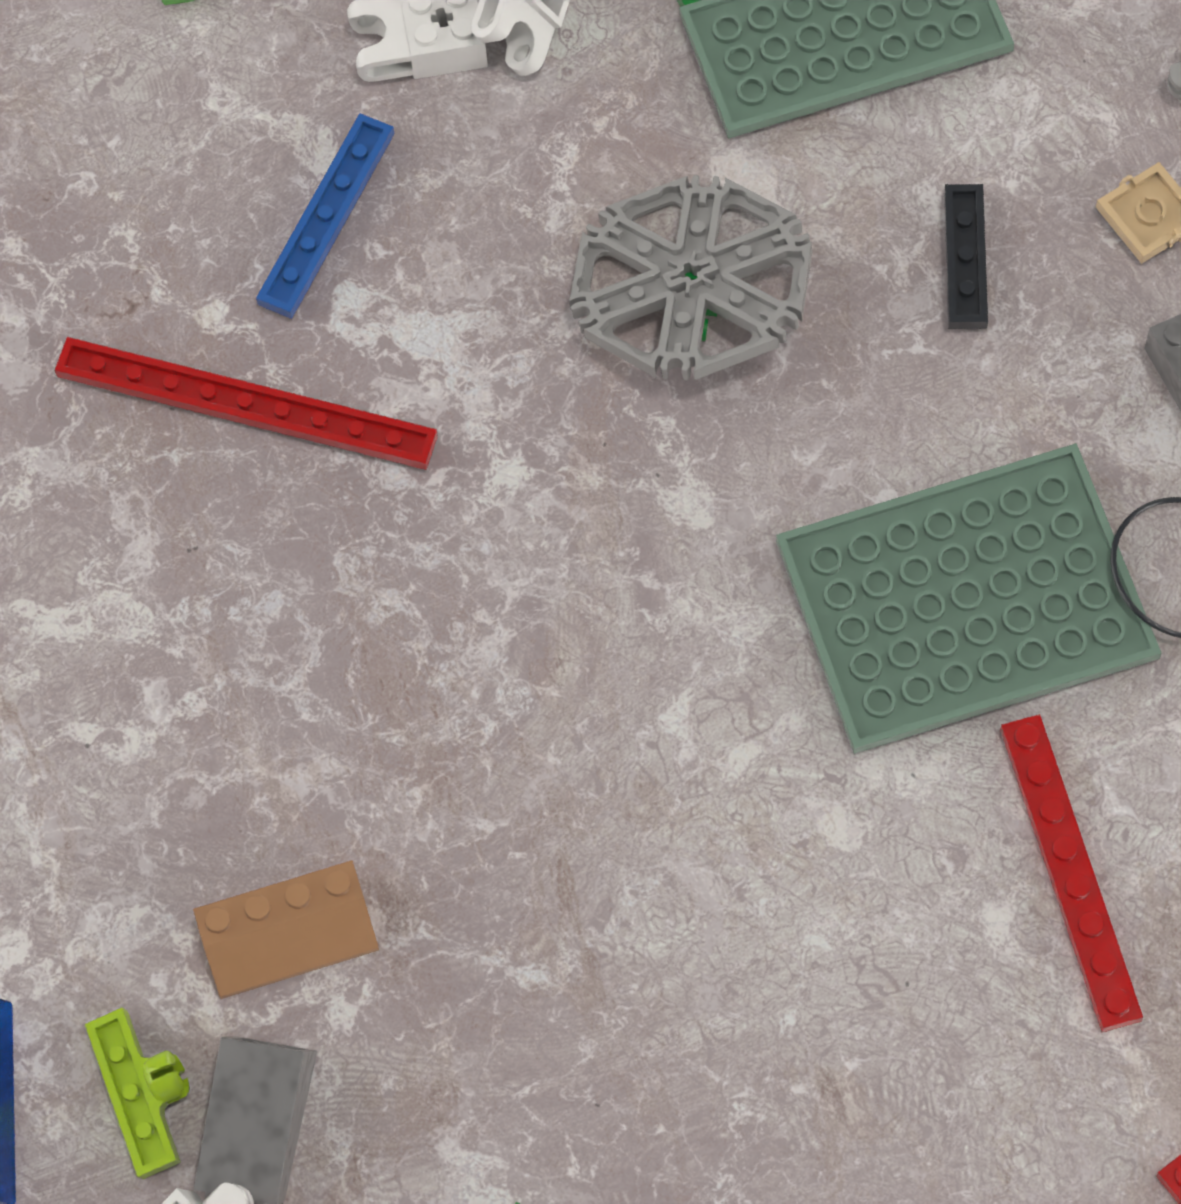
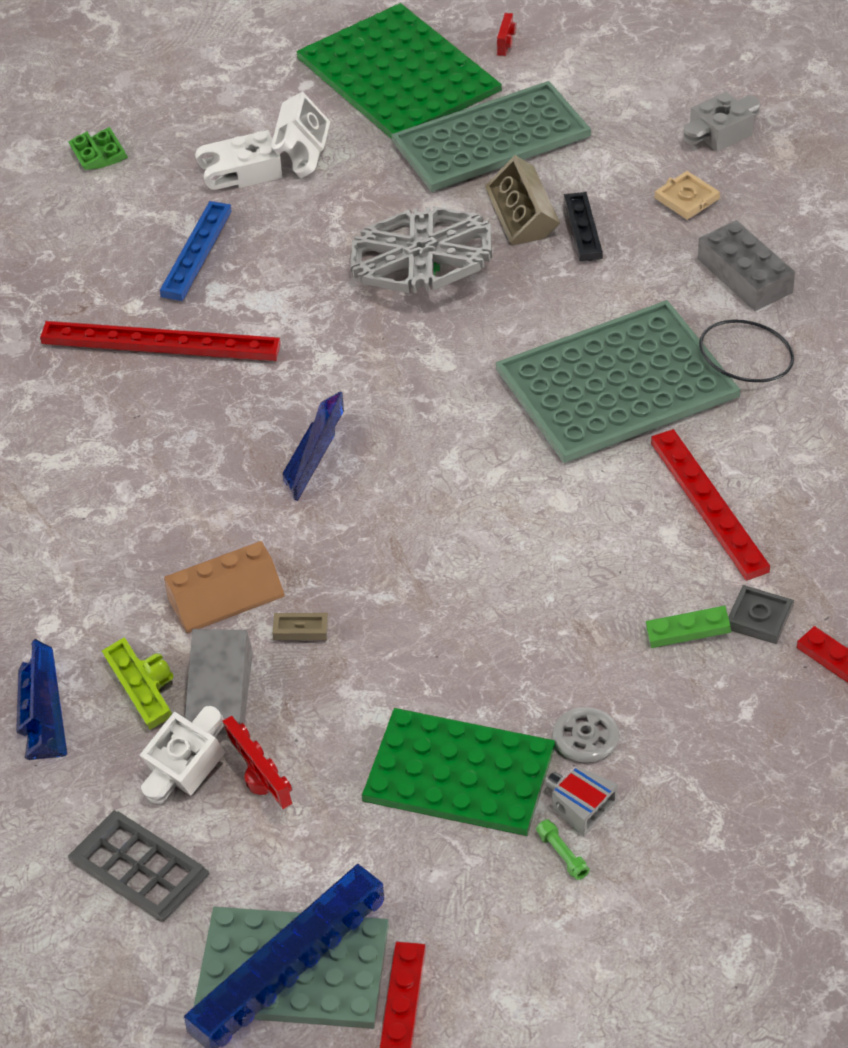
camera: 10 degrees left, 20 degrees down
none -> dark tan plate [272,613,328,640]
none -> clear blue wedge [282,391,344,501]
none -> dark tan slope [485,155,560,245]
none -> bright green plate [646,605,731,648]
none -> dark grey tile [728,585,794,644]

